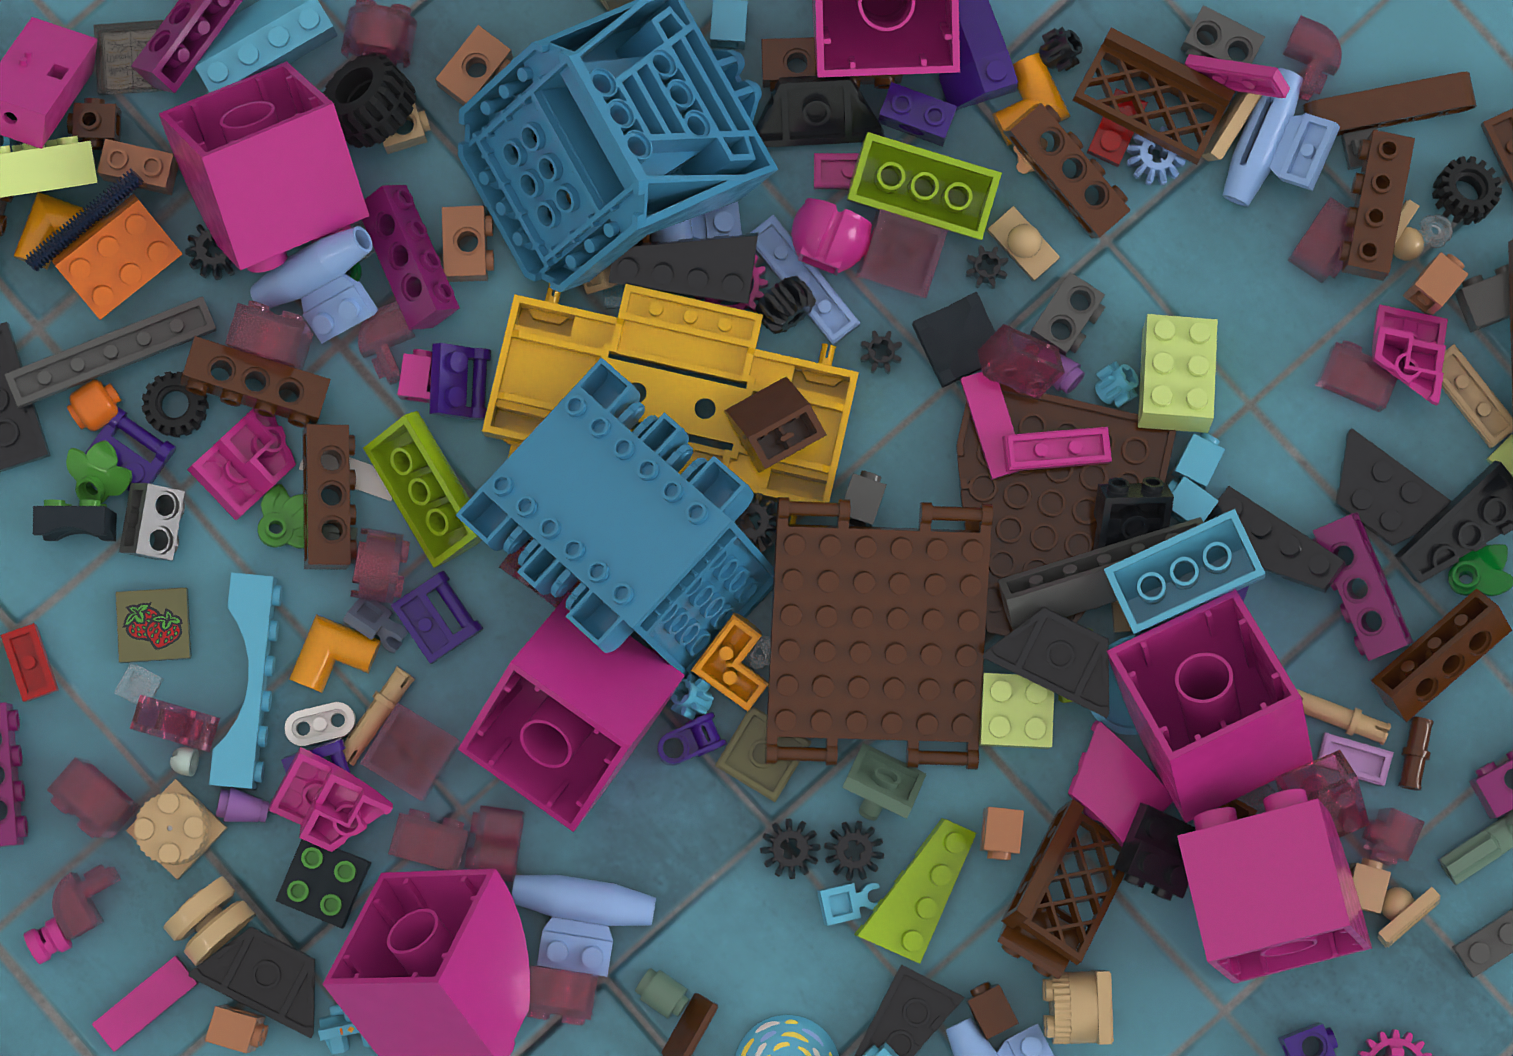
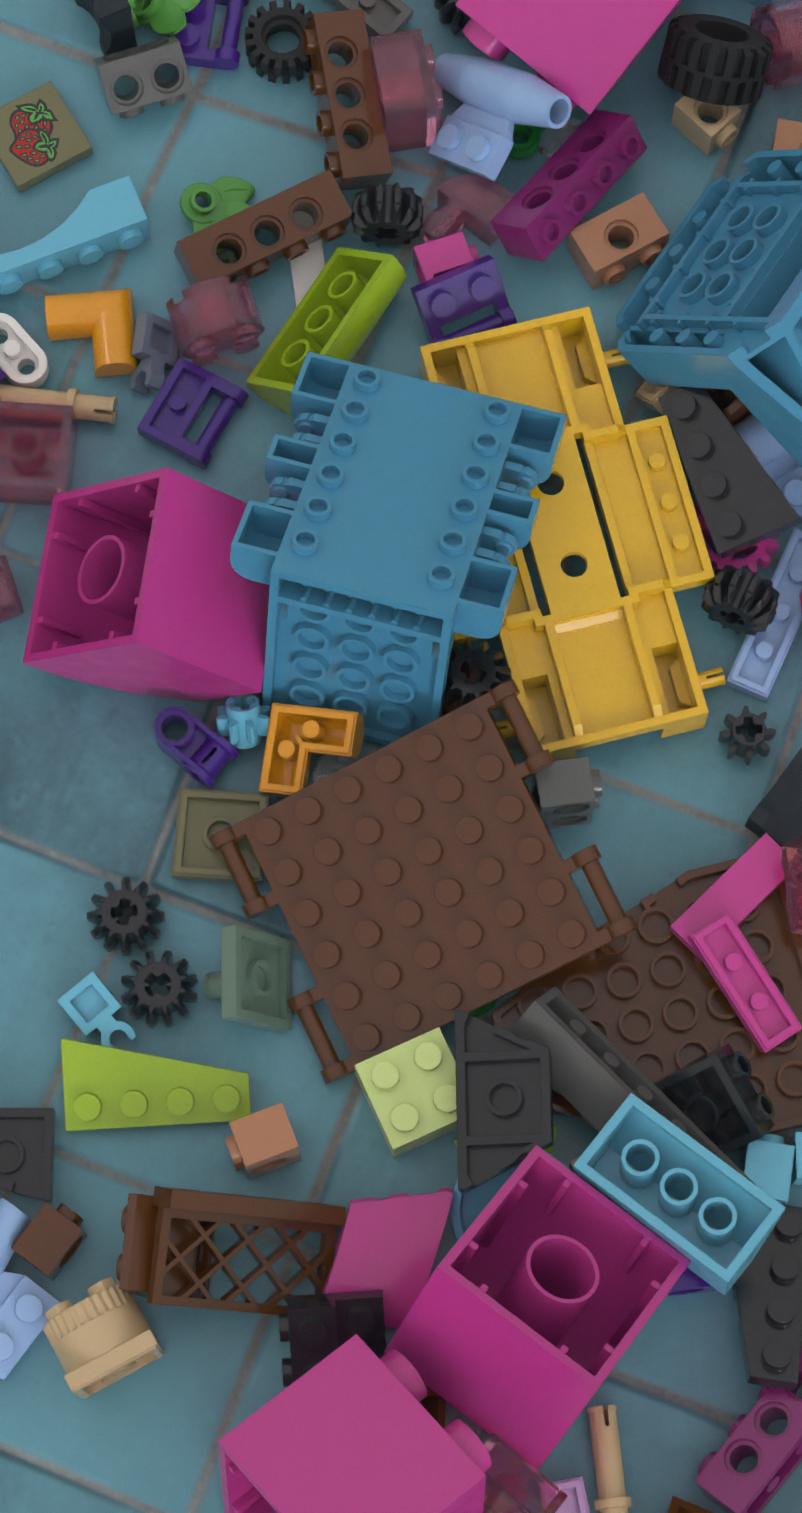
camera: 65 degrees right, 10 degrees down
dark pink slope [187,408,296,520] -> none
reddish brown slope [724,376,827,473] -> none
none -> black gear [351,182,424,248]

